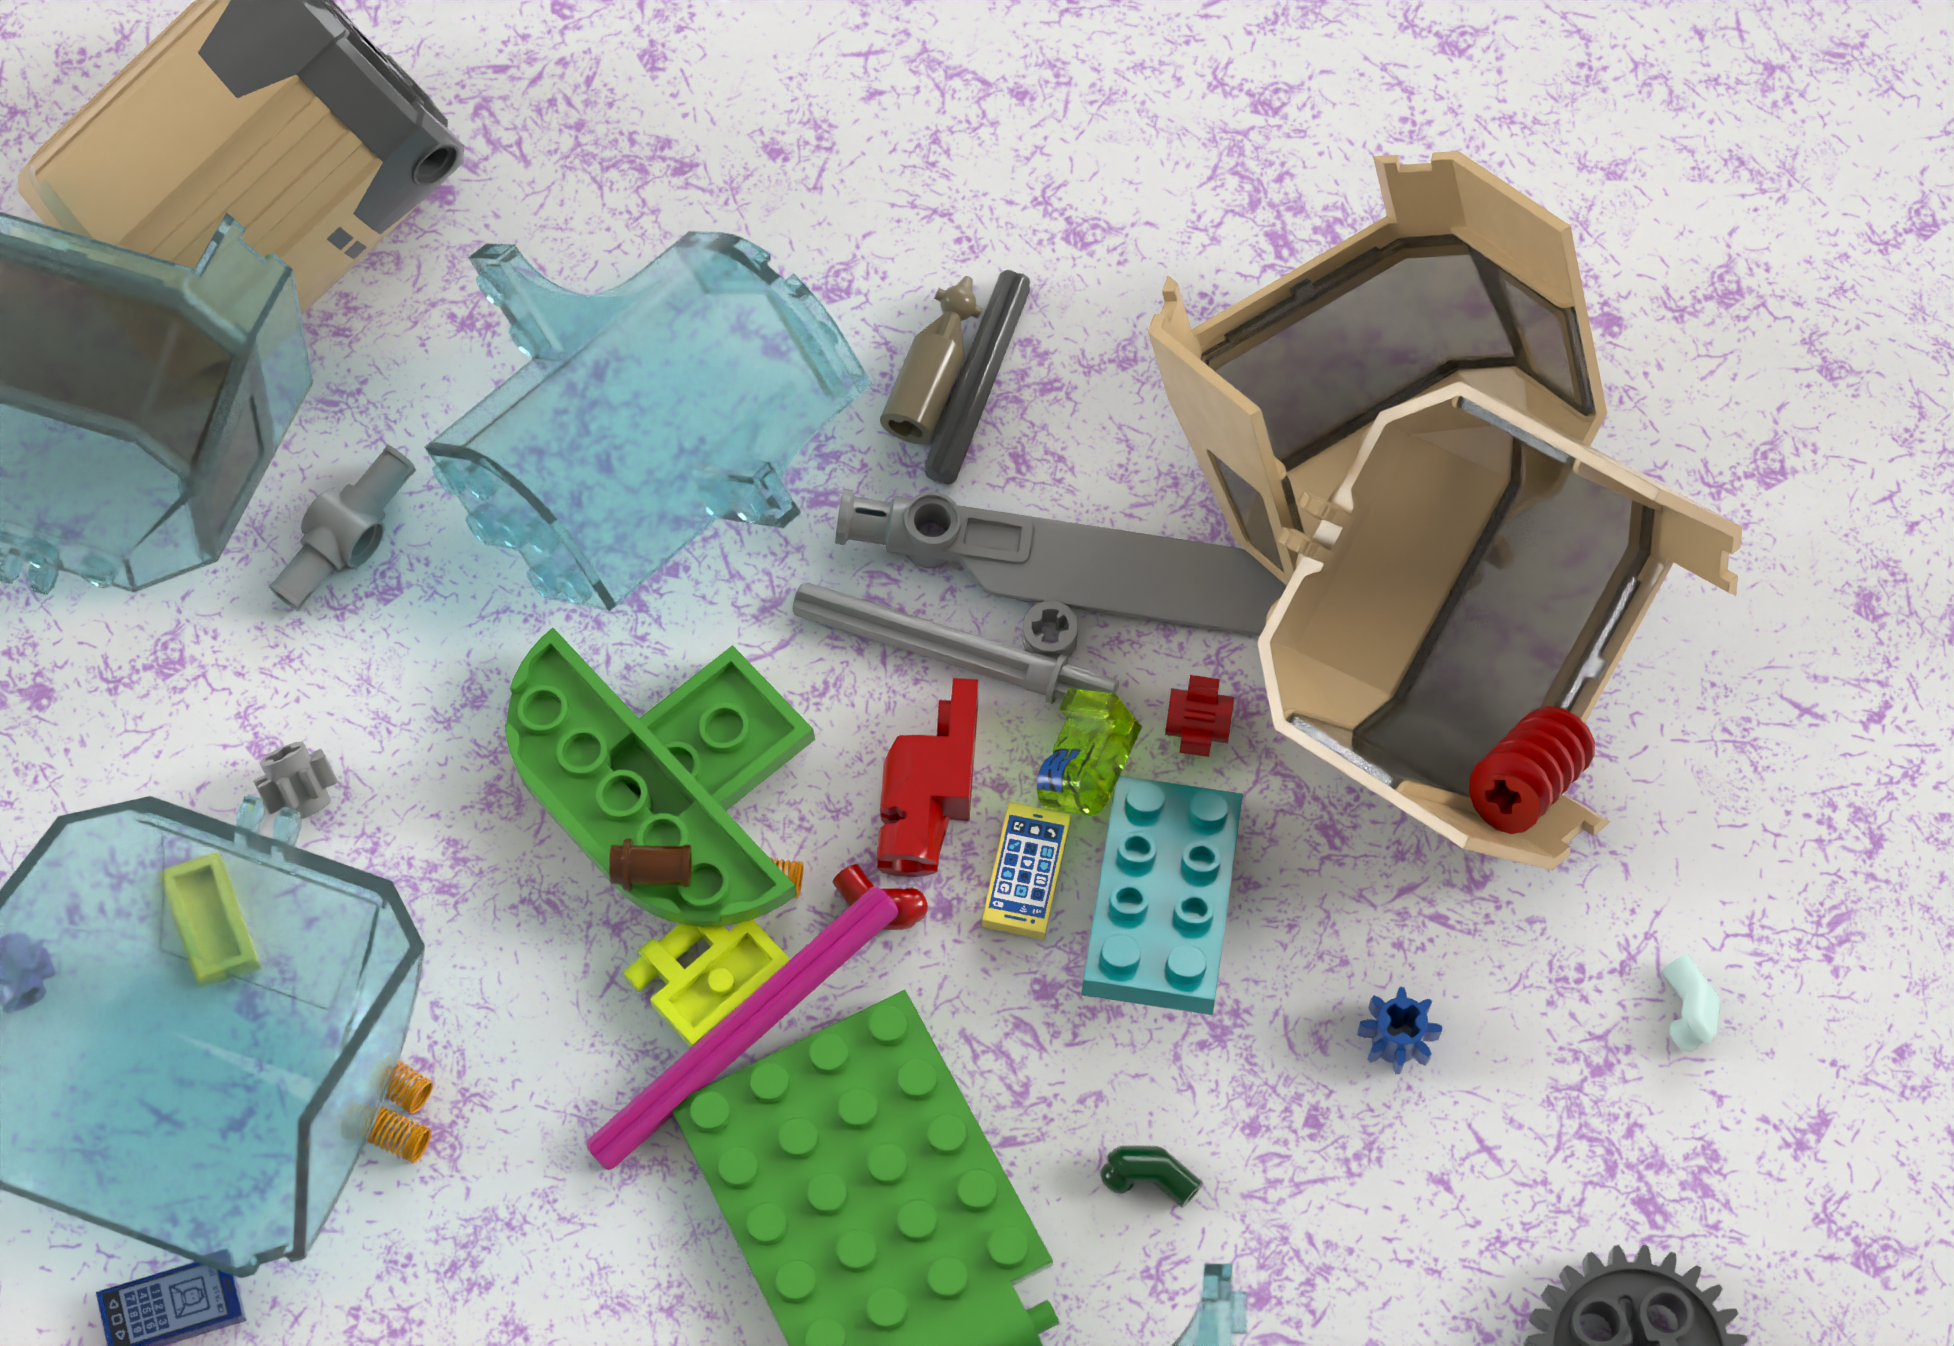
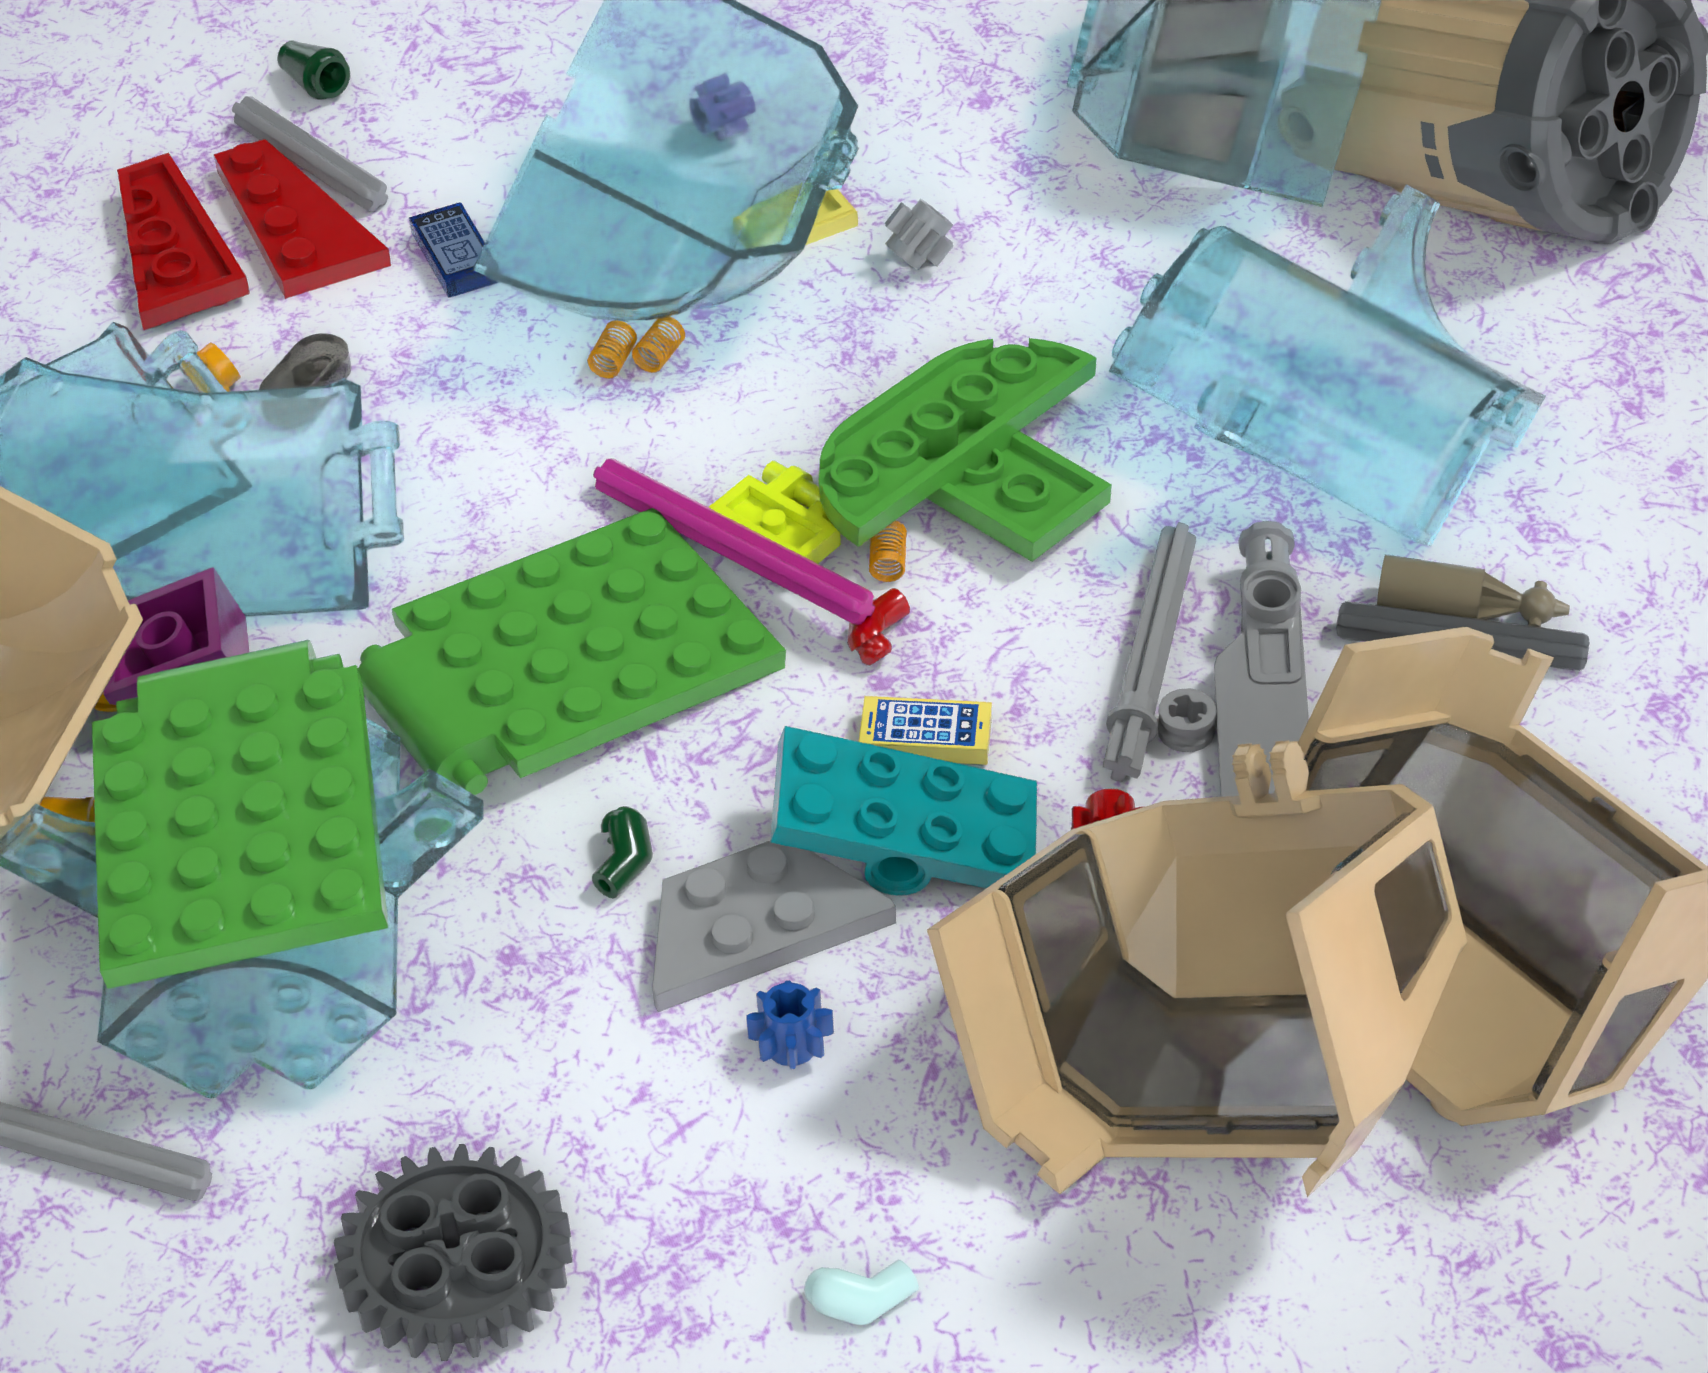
camera: 85 degrees right, 20 degrees down
light grey pin [269,445,416,611] -> none
reddish brown pin [609,839,692,891] -> none
red plate [876,678,978,877] -> none
clear neon green leg [1036,688,1142,816] -> none
red piece [1469,706,1595,834] -> none
none -> light grey wing [652,841,896,1012]

